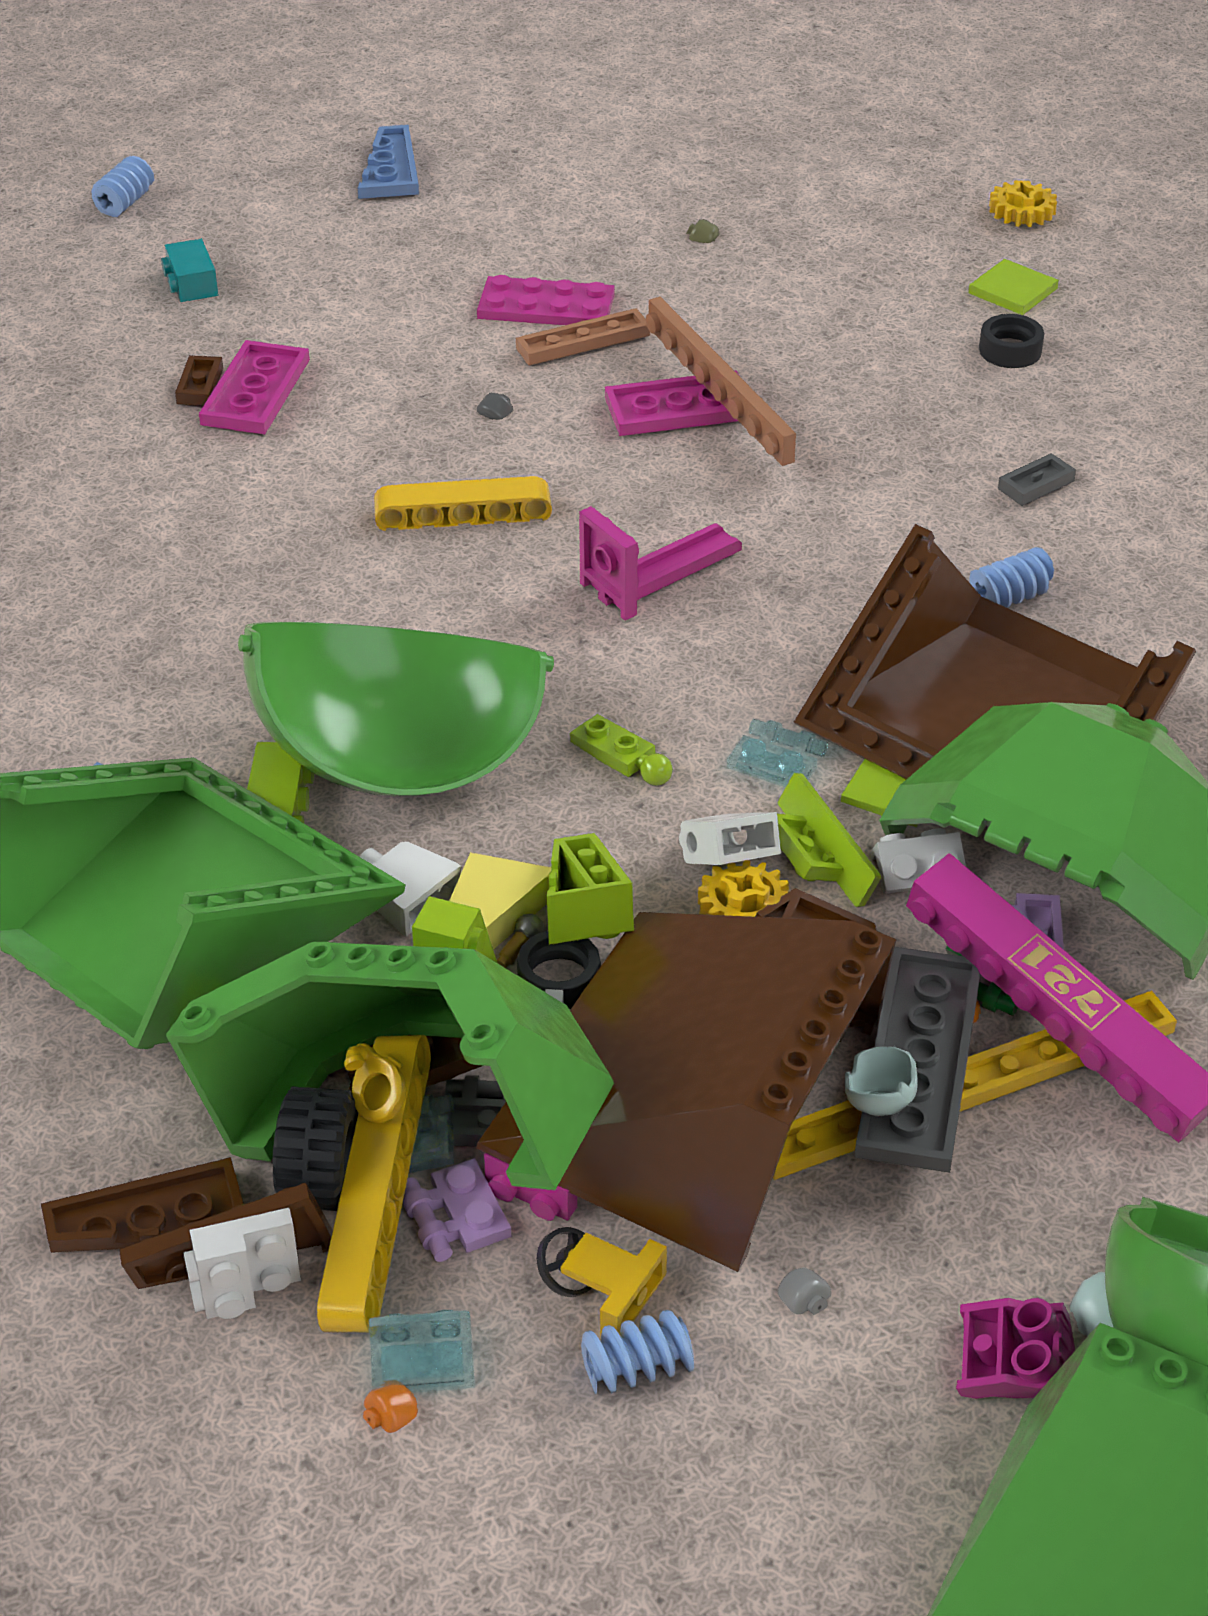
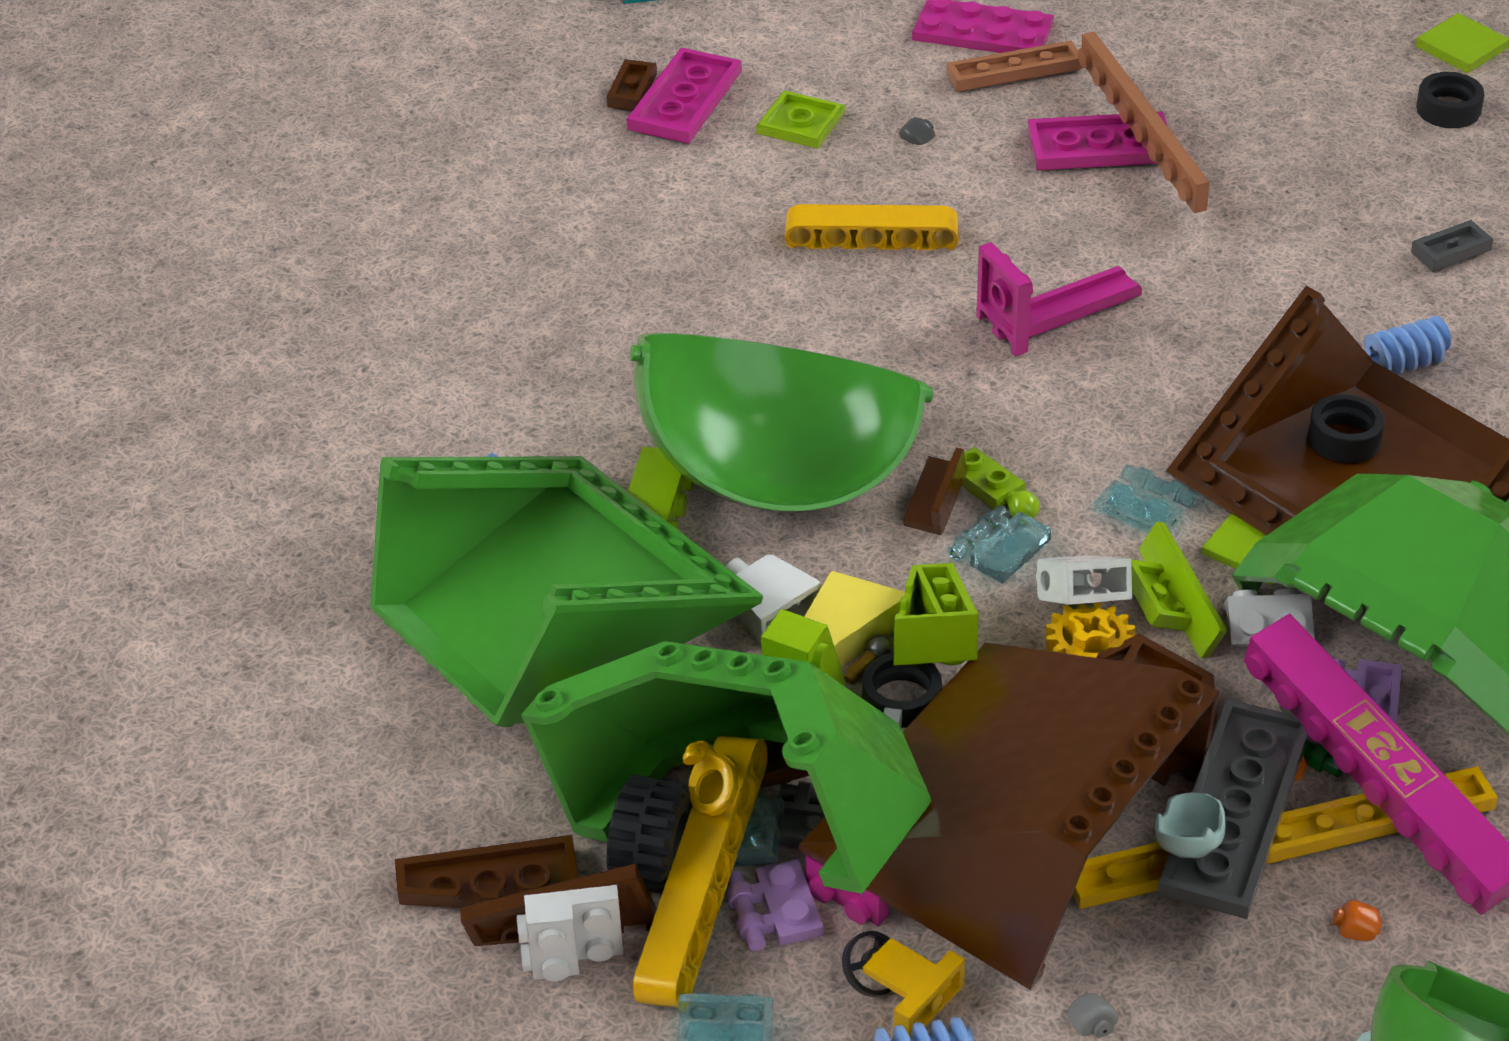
camera: 10 degrees right, 0 degrees up
none -> lime tile [756,90,845,149]
none -> reddish brown panel [903,447,967,535]
none -> clear light blue plate [948,505,1052,584]
none -> black tyre [1307,394,1385,463]
none -> orange piece [1333,899,1382,941]

